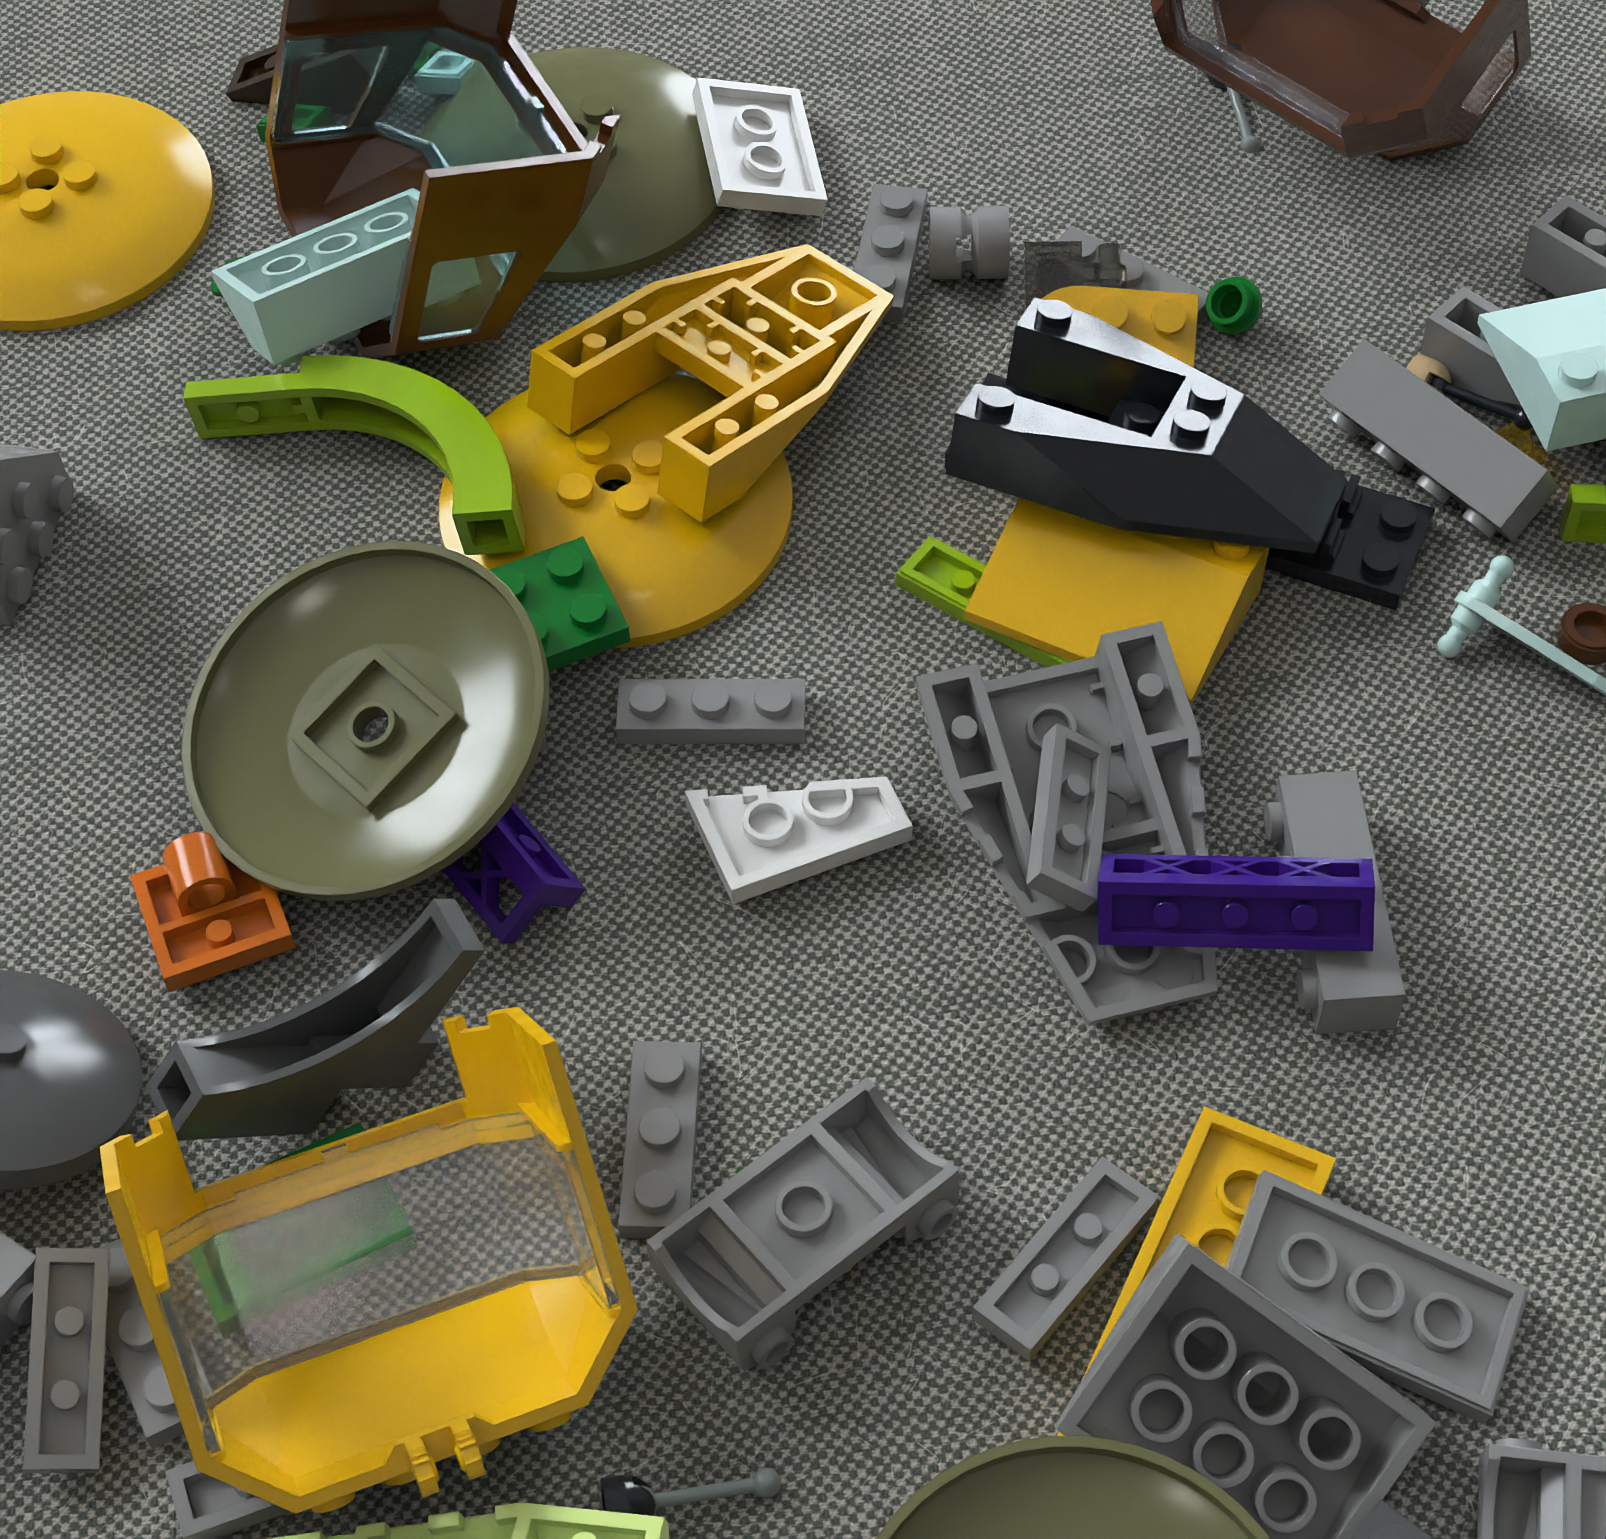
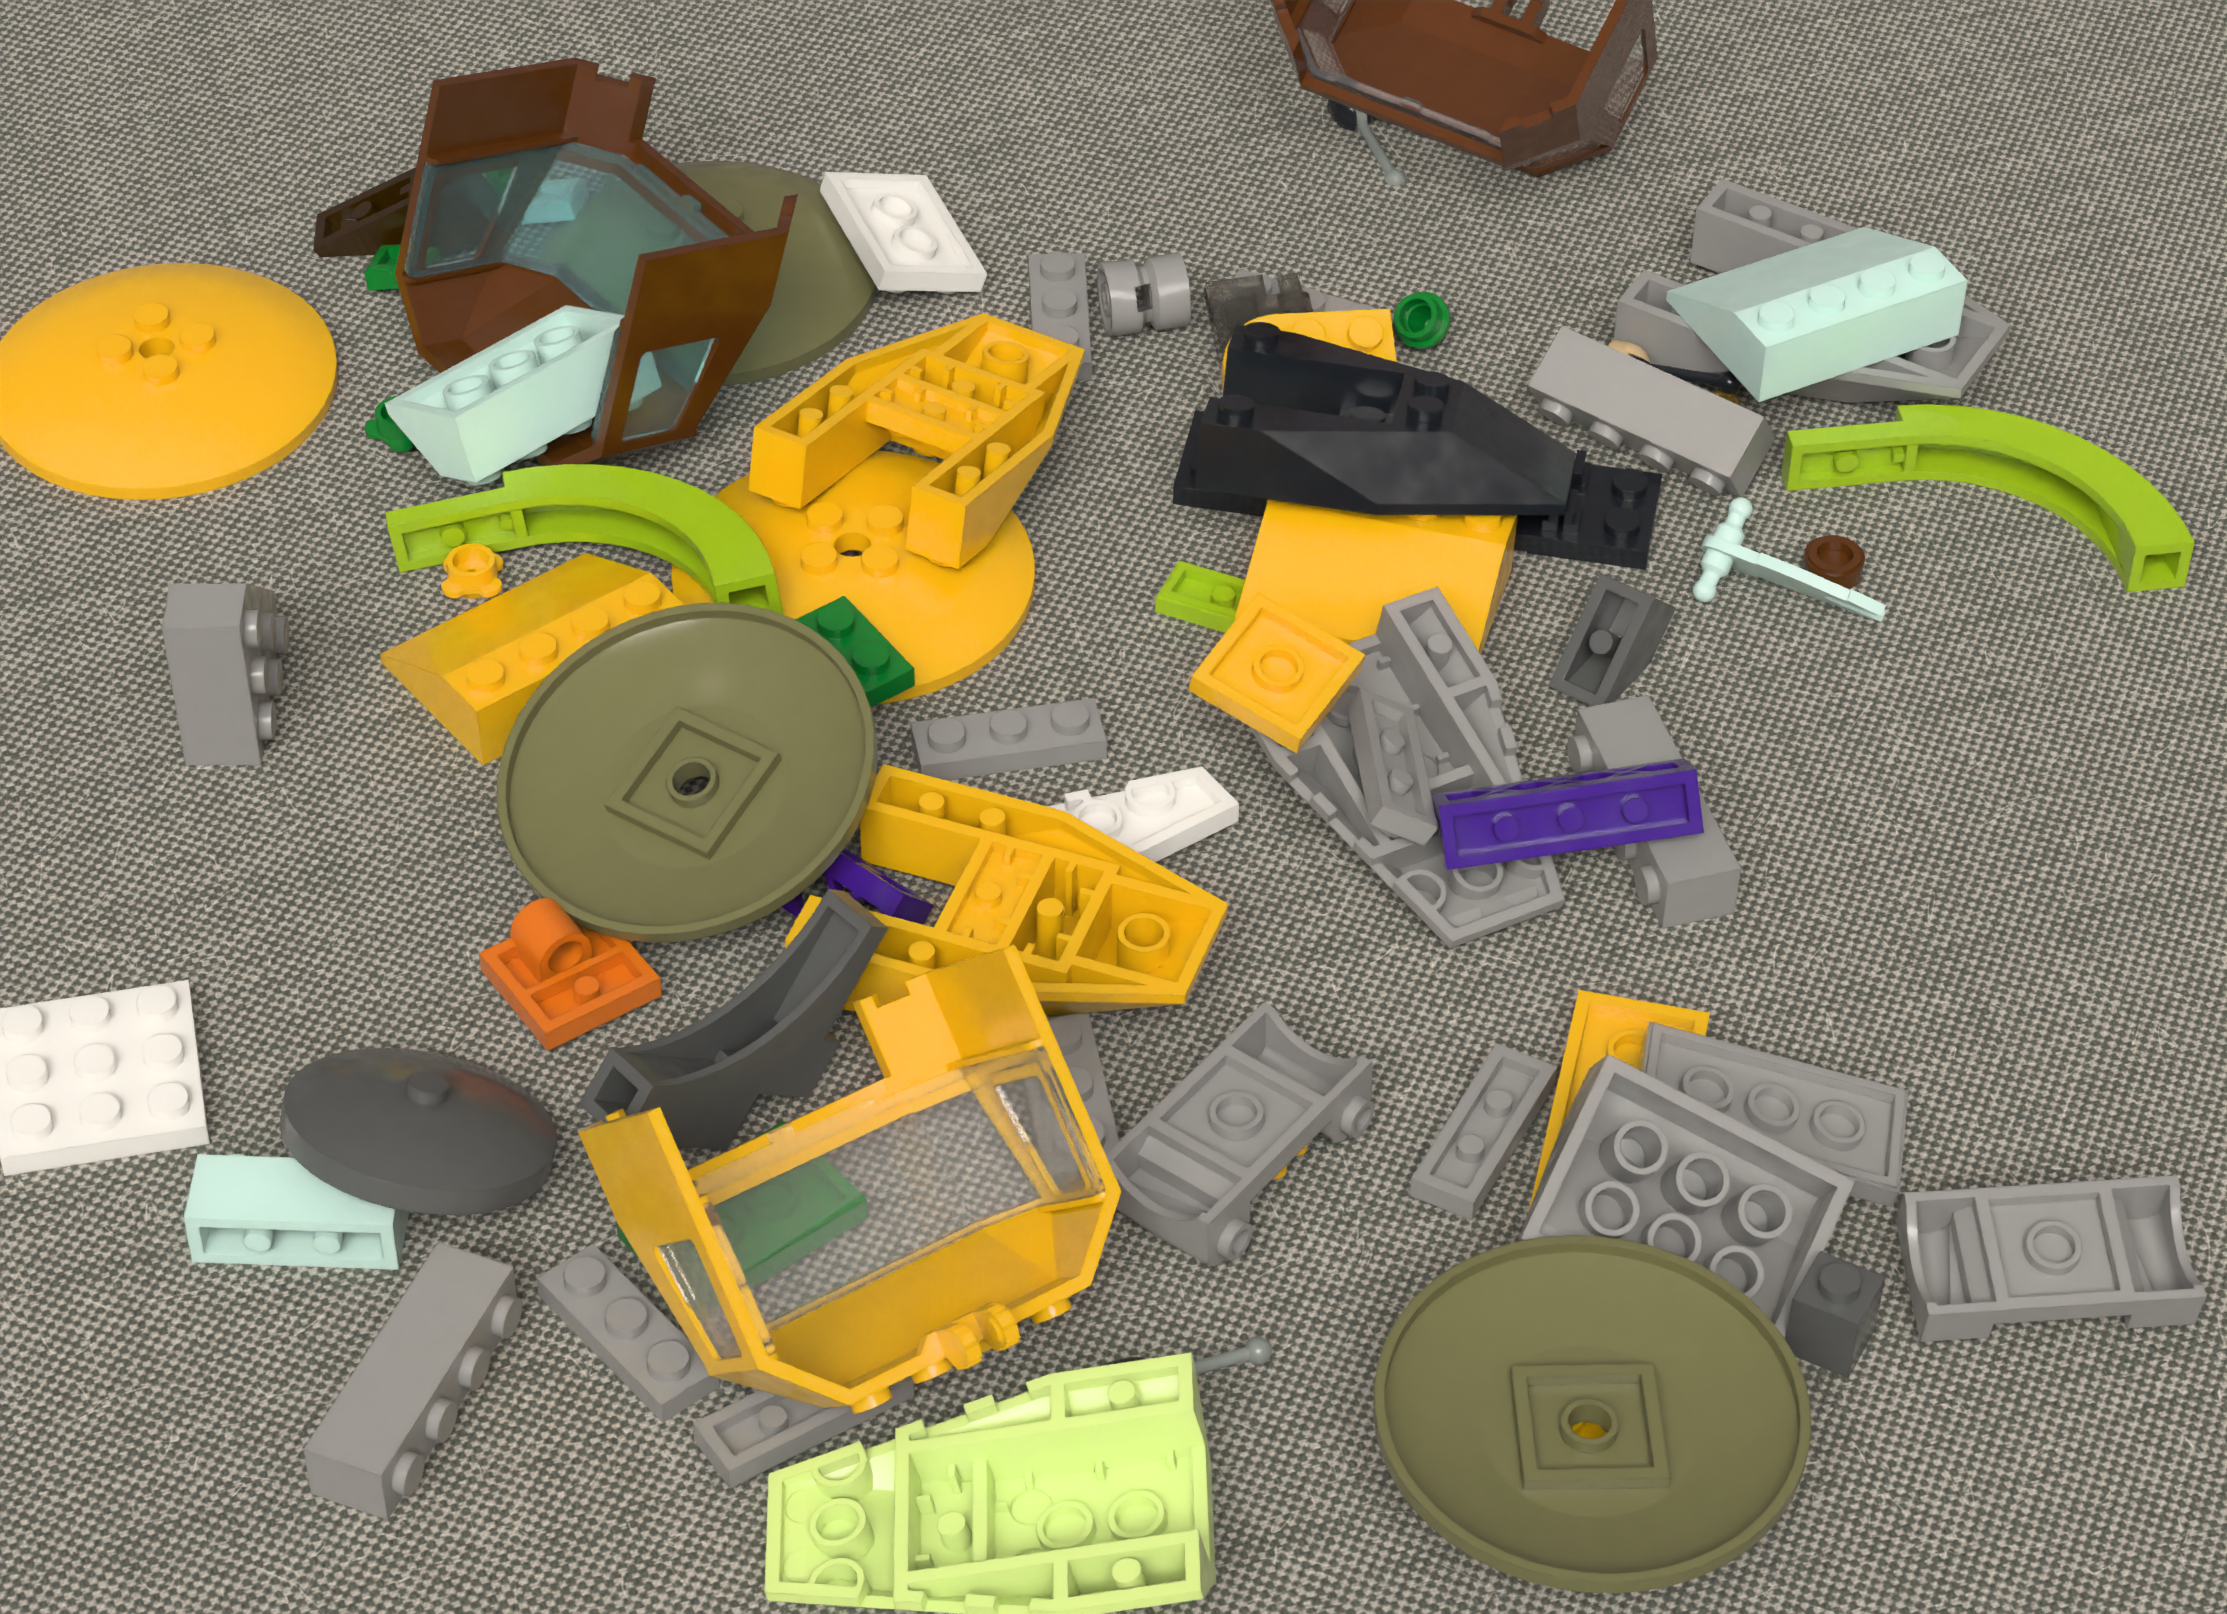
camera: 15 degrees left, 10 degrees down
light grey plate [23,1247,110,1473] -> none
none -> yellow slope [380,553,685,765]
none -> yellow plate [441,543,504,599]
none -> yellow wedge [785,764,1228,1015]
none -> yellow plate [1188,593,1365,754]
none -> dark grey slope [1548,574,1676,706]

